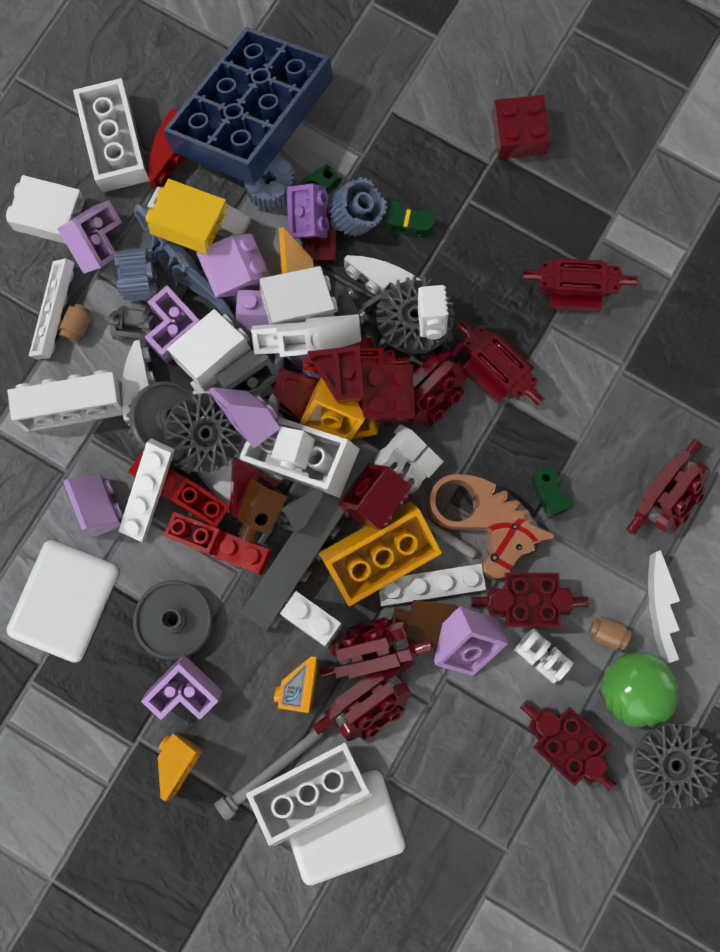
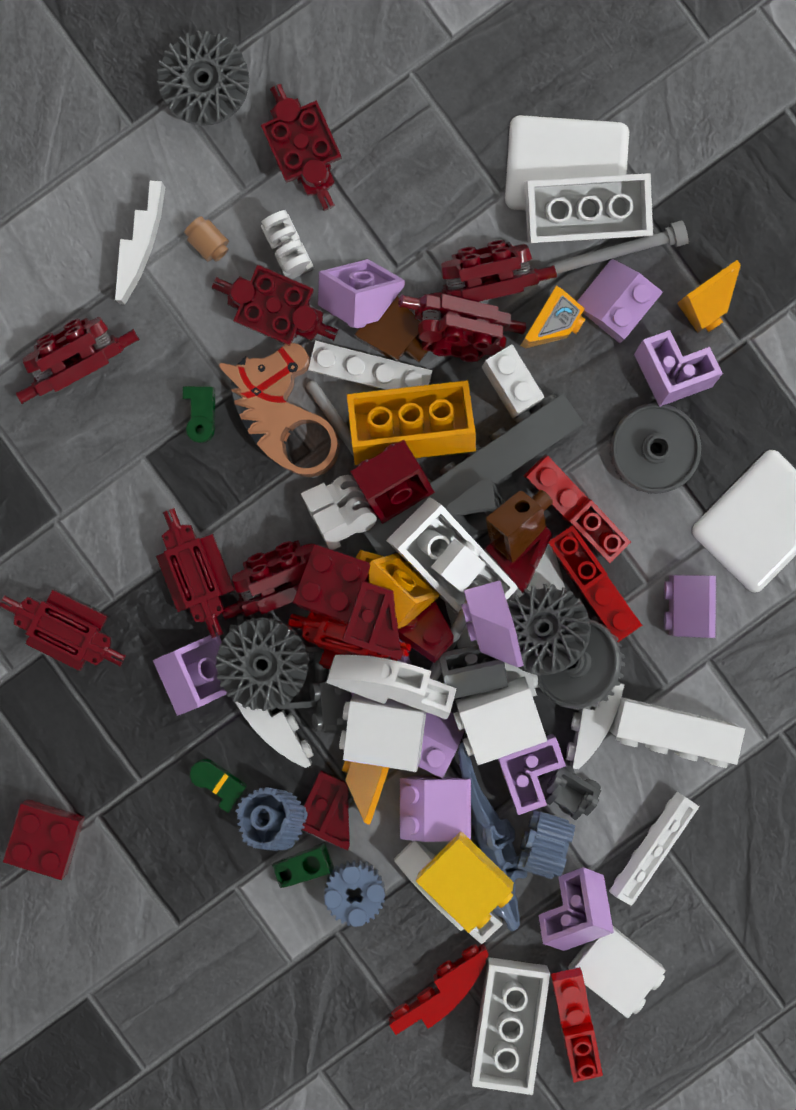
camera: 160 degrees left, 10 degrees up
medium nougat brick [59,304,92,344] -> none
white plate [119,439,175,542] -> none
dark blue brick [163,27,333,185] -> none
medium lavender bracket [287,184,329,239] -> none
white brick [418,285,449,340] -> none
bright green piece [601,652,679,728] -> none
none -> lavender slope [153,632,227,716]
none -> red slope [551,967,603,1082]
none -> lavender slope [577,259,663,343]

